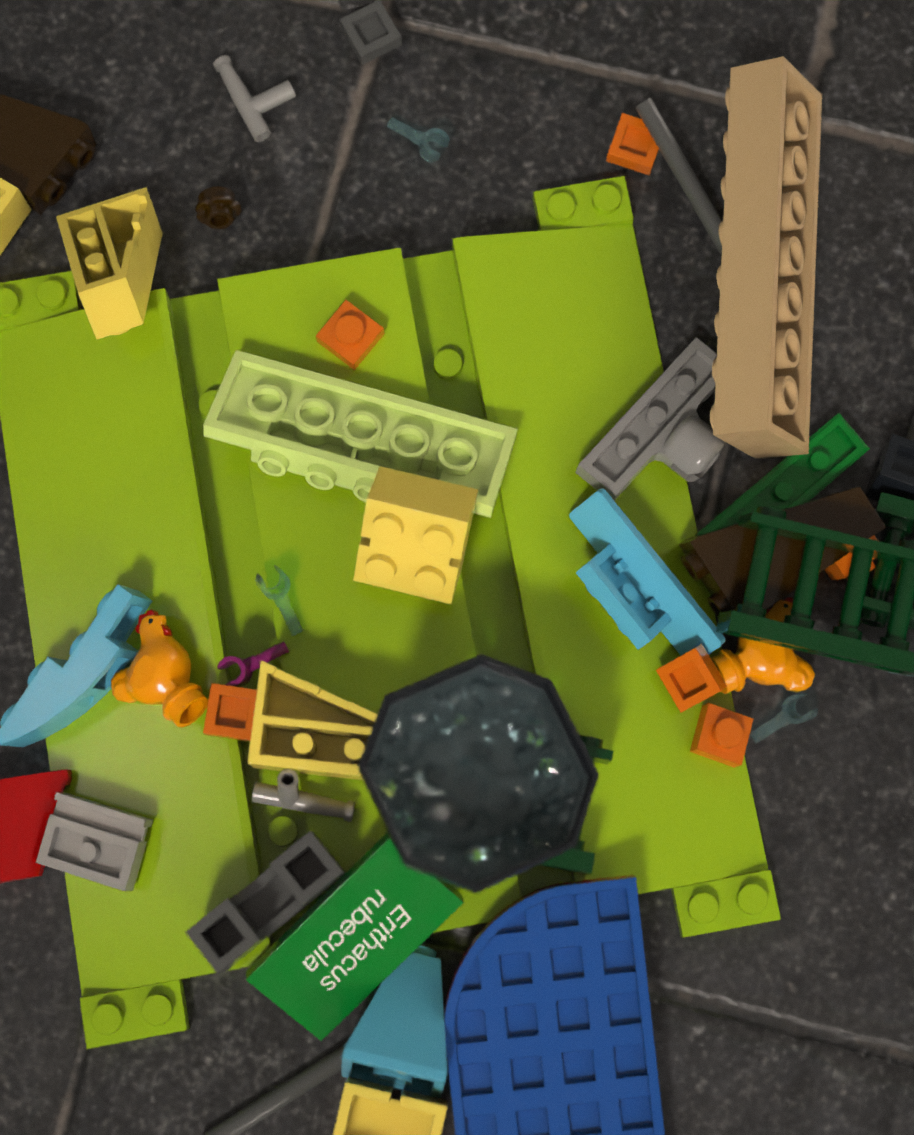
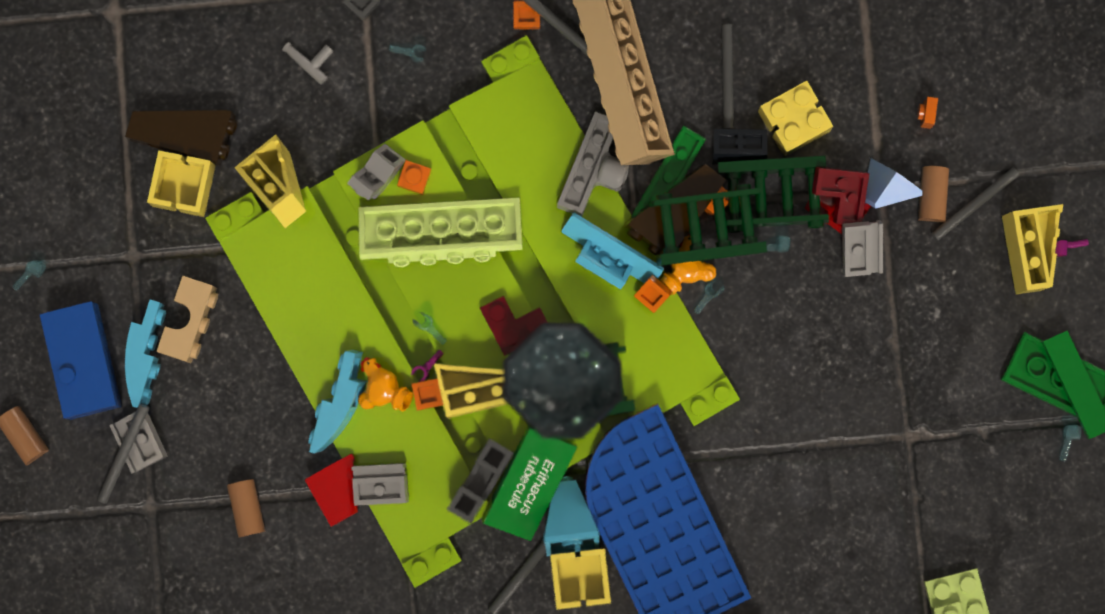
camera: 15 degrees left, 5 degrees up
dark brown plate [195,186,241,229] -> none
light grey piece [252,769,356,822] -> none
light yellow piece [353,466,478,604] -> none
orange plate [690,703,754,768] -> none
none -> light grey brick [347,144,406,200]
none -> dark red plate [480,296,548,356]

